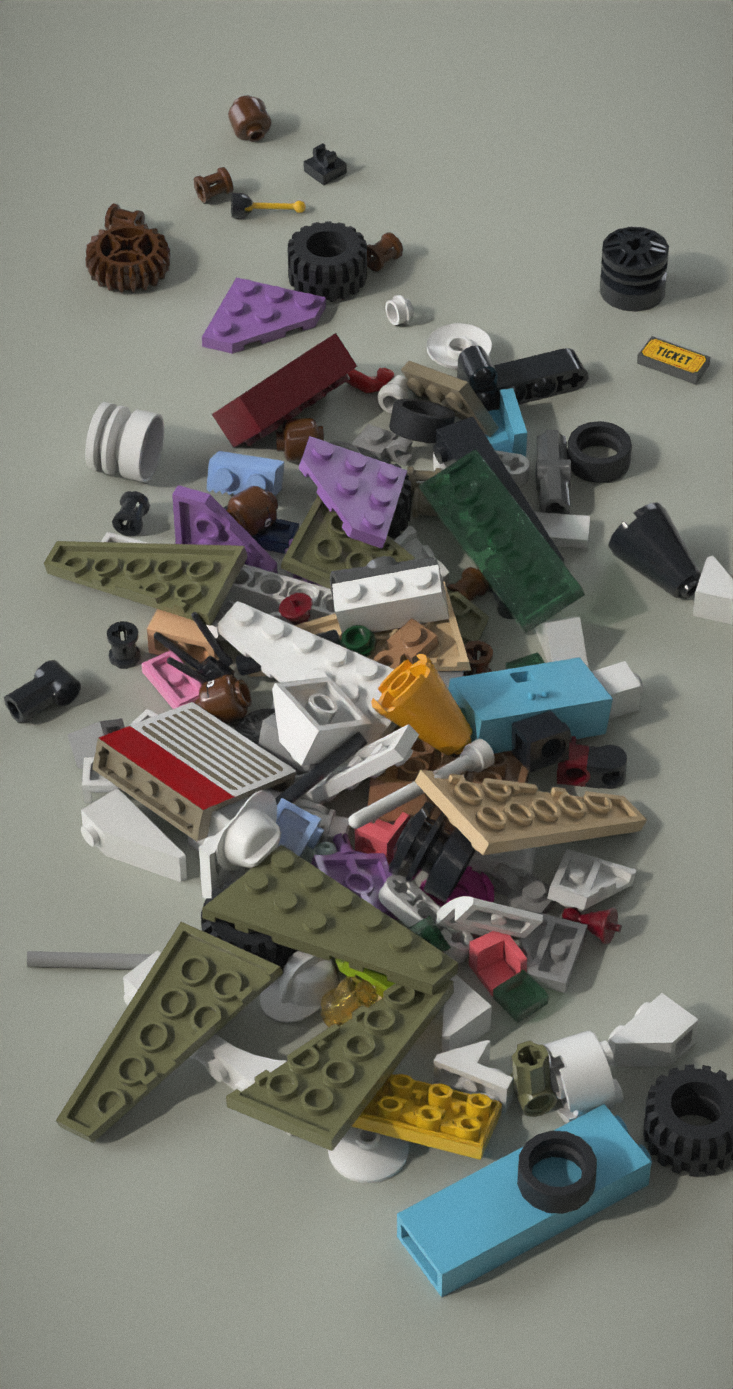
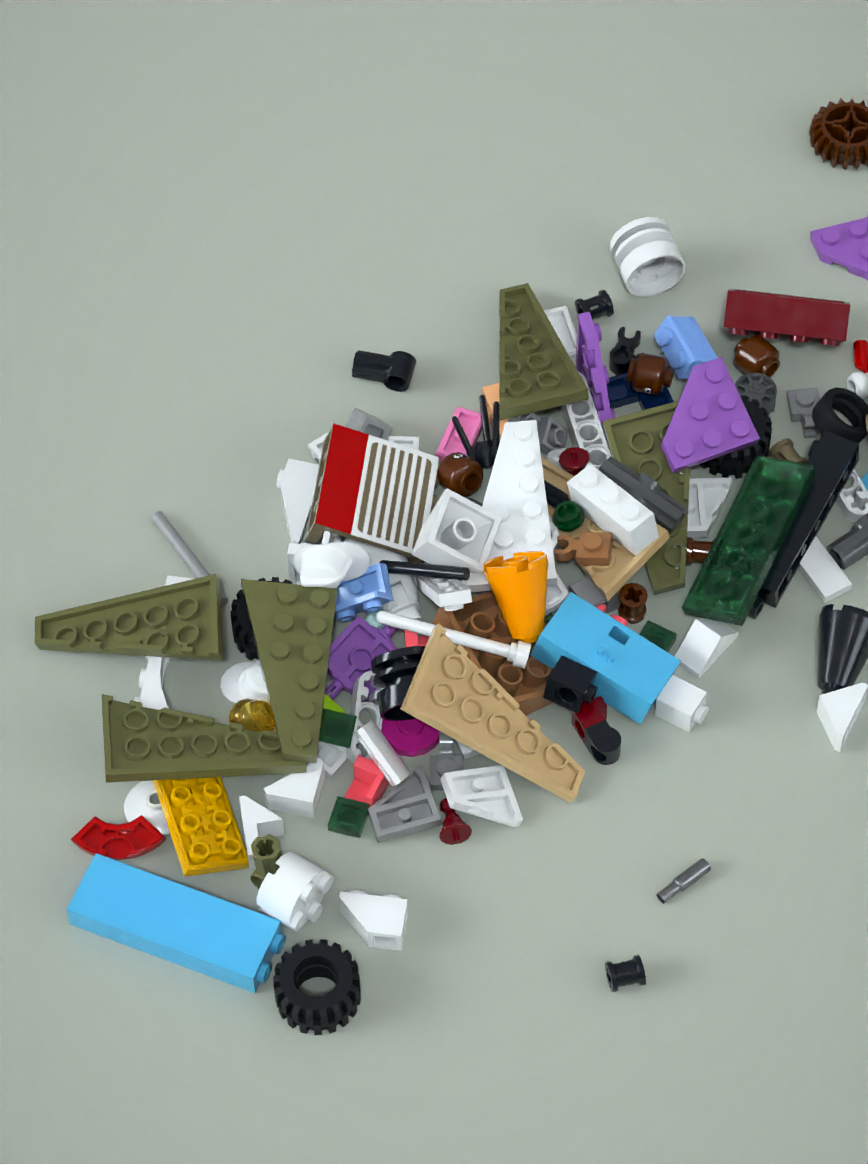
camera: 55 degrees right, 10 degrees up
black bush [107,621,141,669] -> none
black tyre [517,1131,597,1214] -> none
none -> red tile [71,815,166,860]

